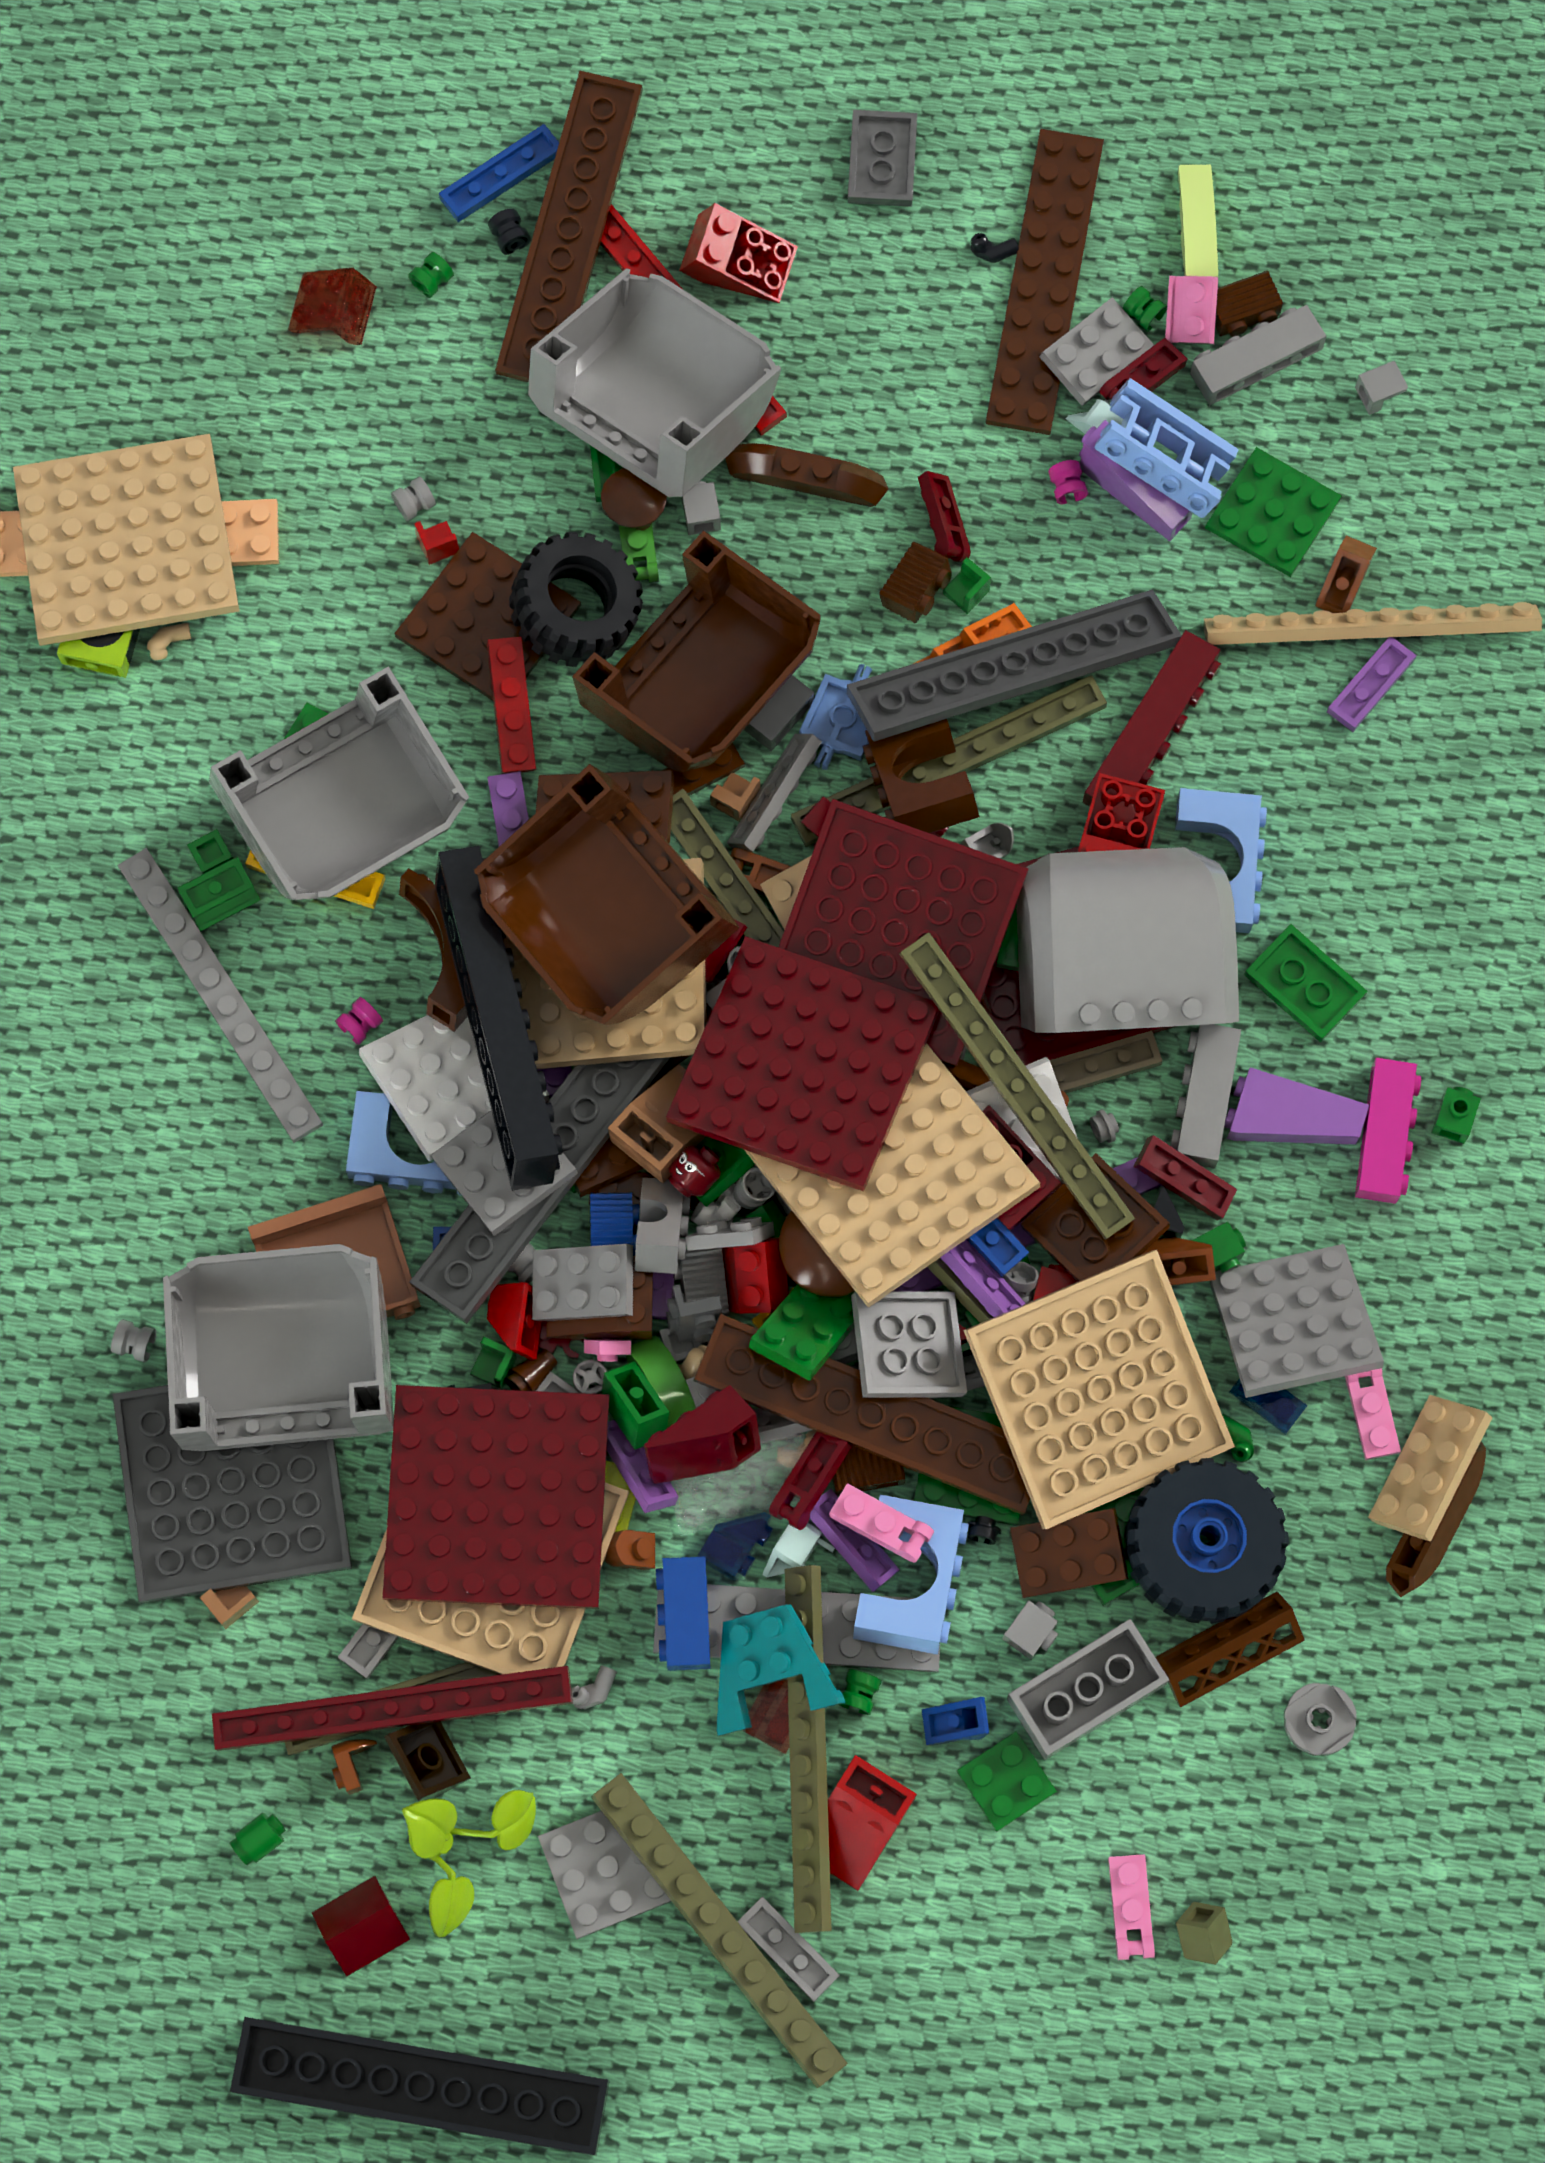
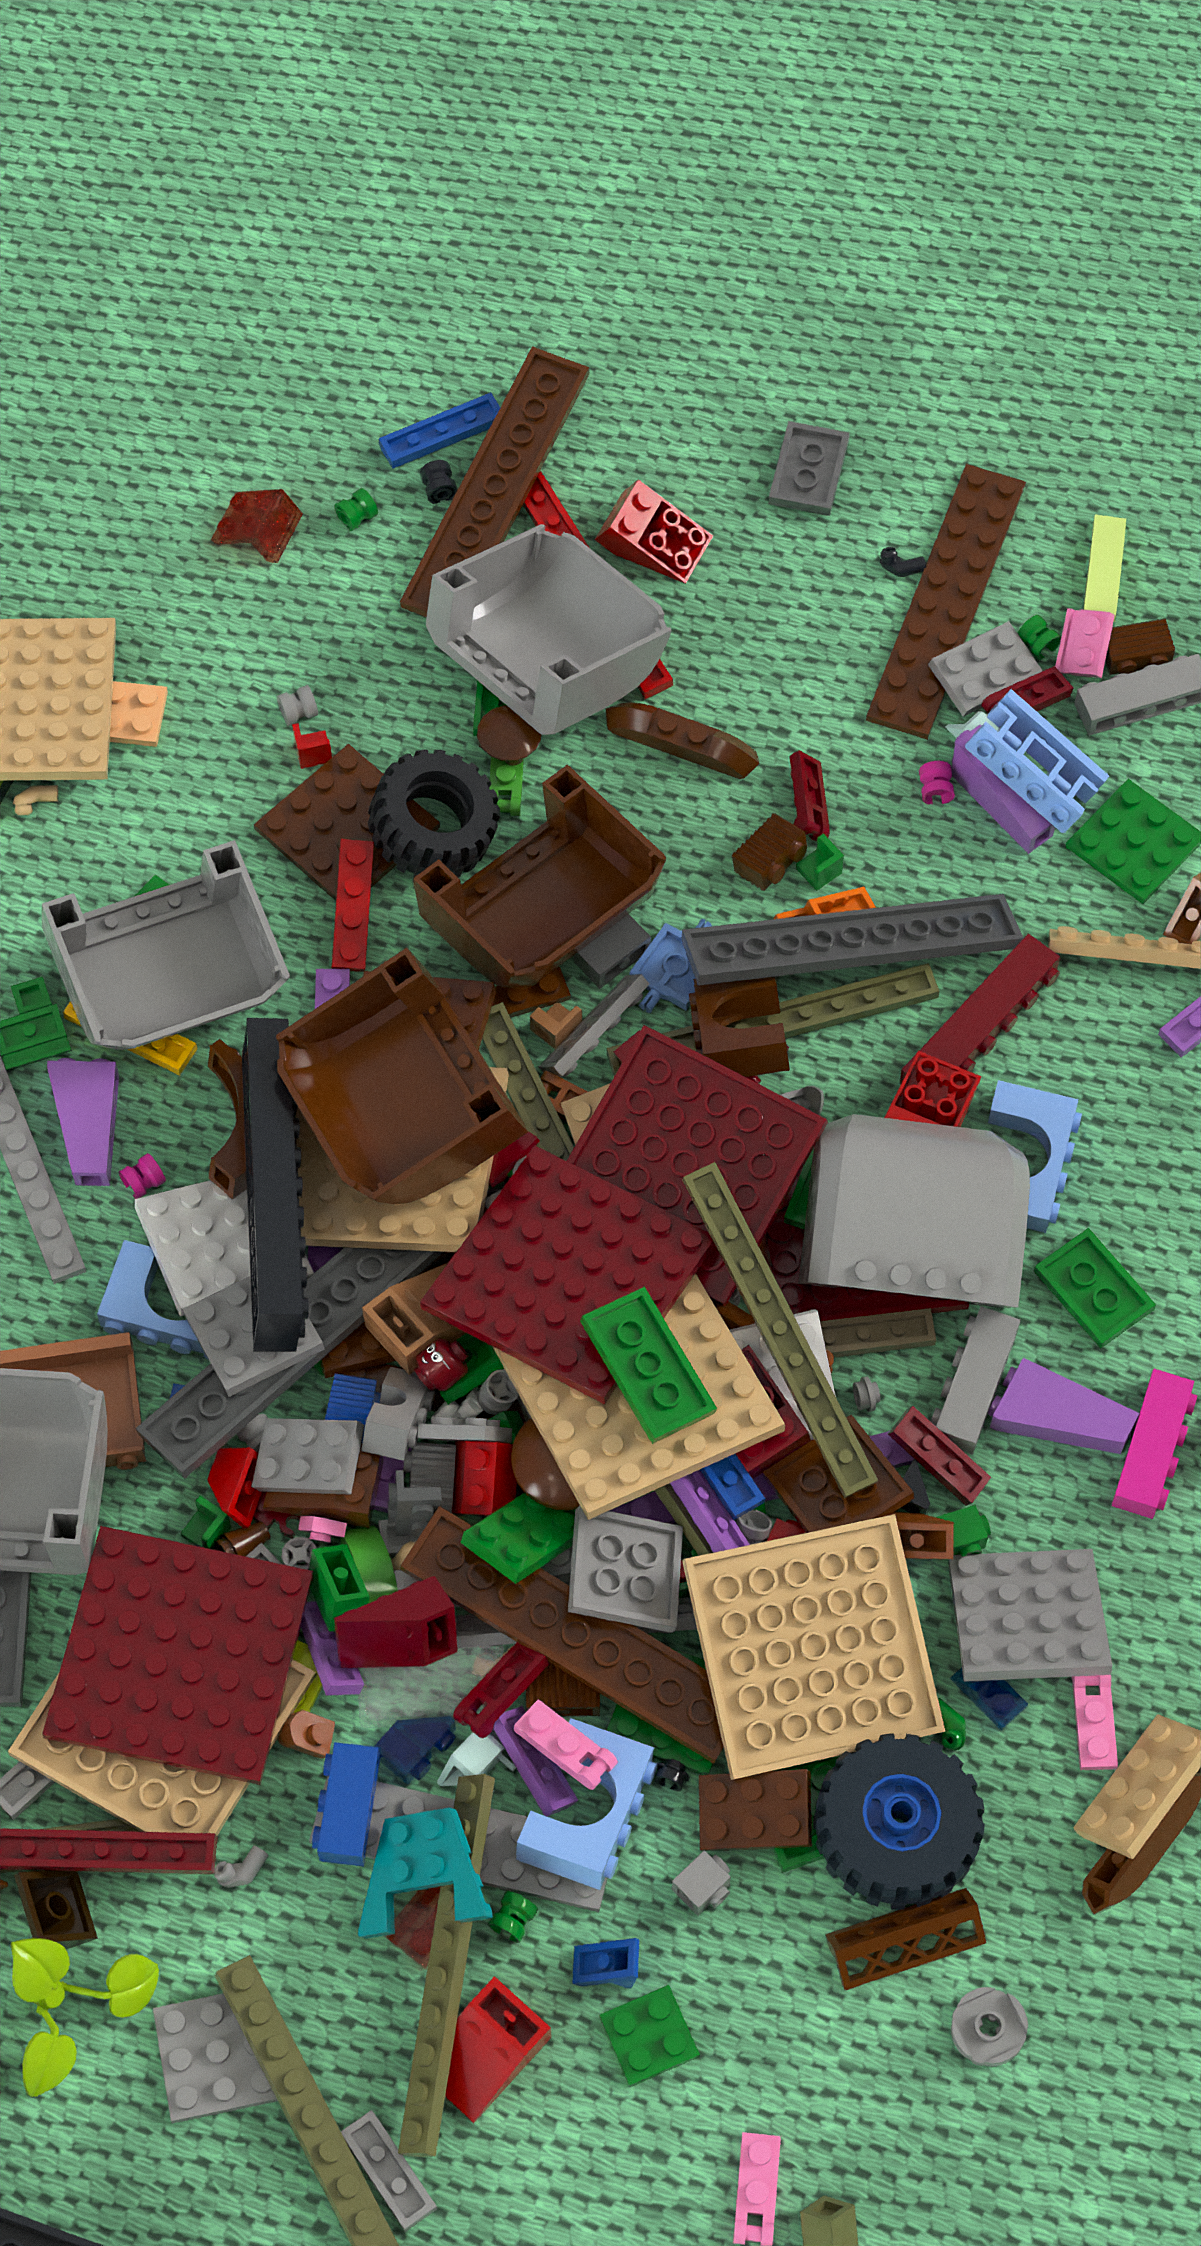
camera: 10 degrees right, 10 degrees down
light grey brick [682,481,721,535] -> none
light grey brick [1007,1619,1169,1760] -> none
none -> medium lavender slope [47,1058,119,1186]
none -> green plate [580,1287,717,1444]

